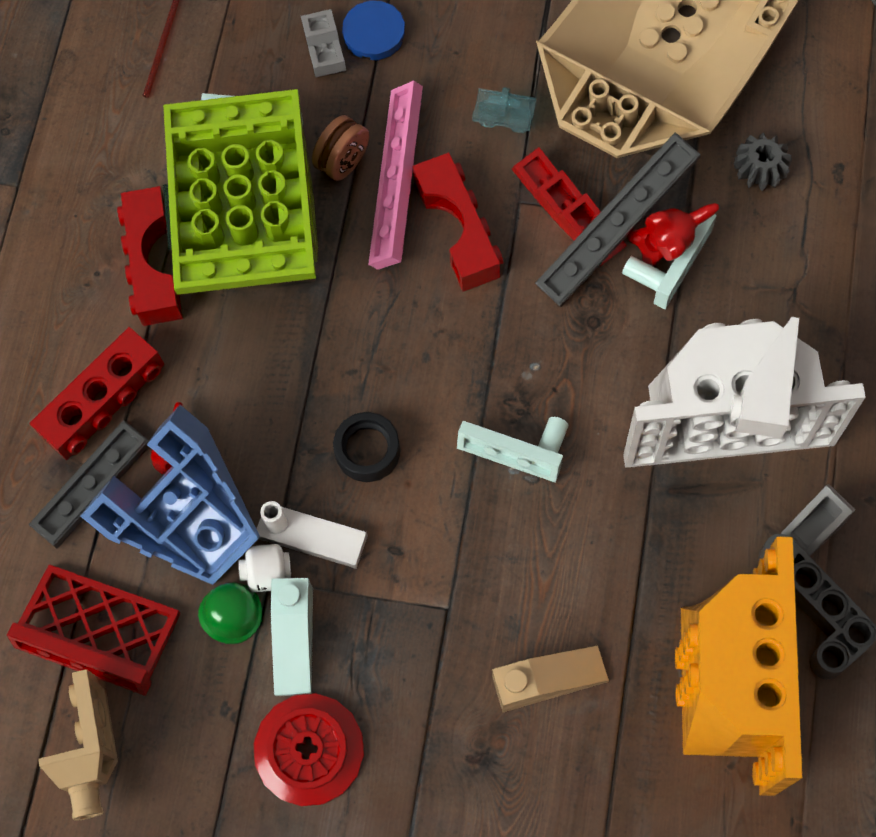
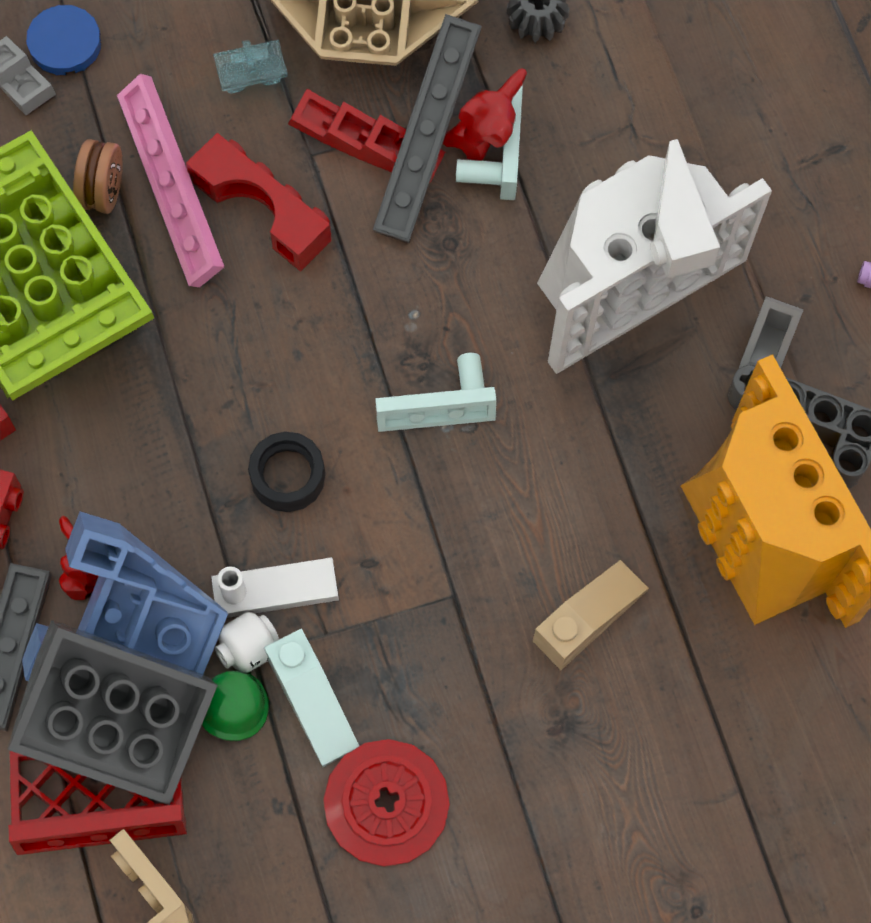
camera: 35 degrees left, 0 degrees up
none -> dark grey slope [7,620,218,805]

